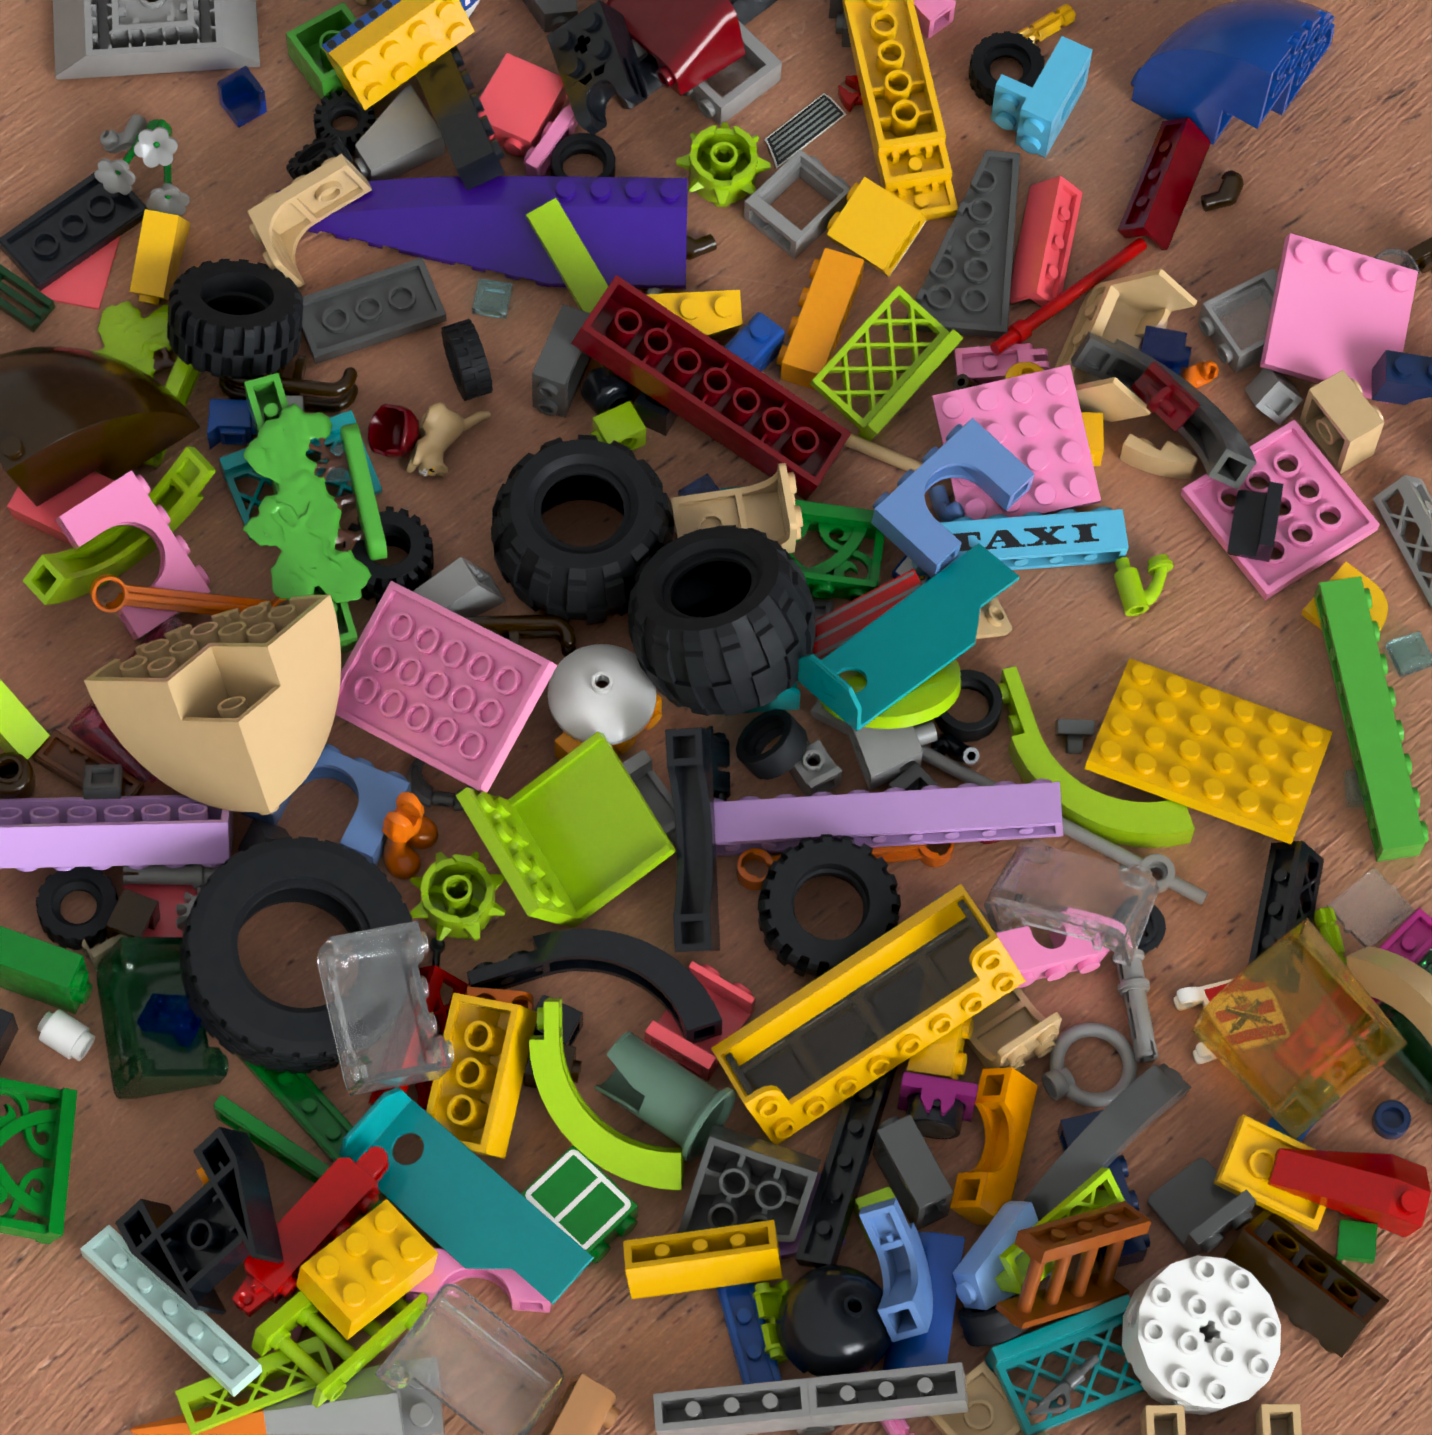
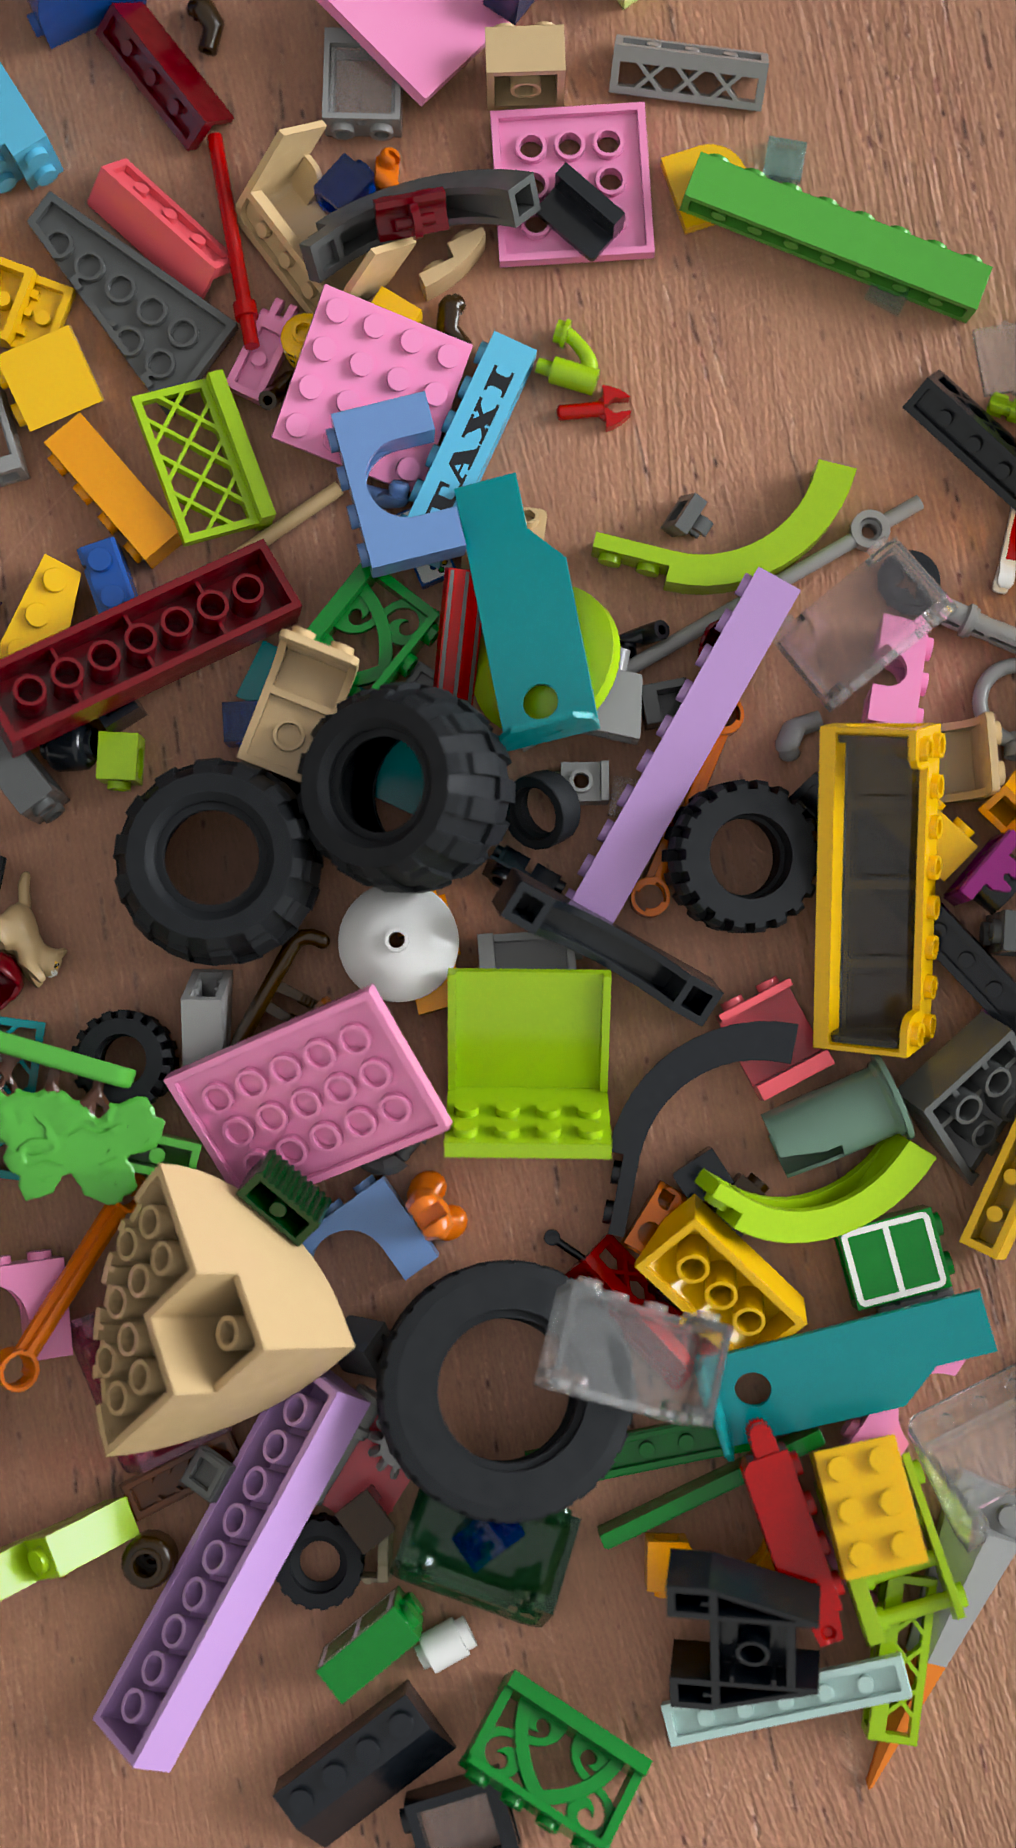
camera: 55 degrees left, 20 degrees up
lime brick [410,851,506,941] -> none
black tyre [934,669,1003,742] -> none
yellow plate [1085,658,1333,844] -> none
light grey panel [1245,368,1303,425] -> none
none -> dark green brick [235,1150,331,1247]
none -> dark brown arm [436,294,472,344]
none -> red bar [556,385,631,432]

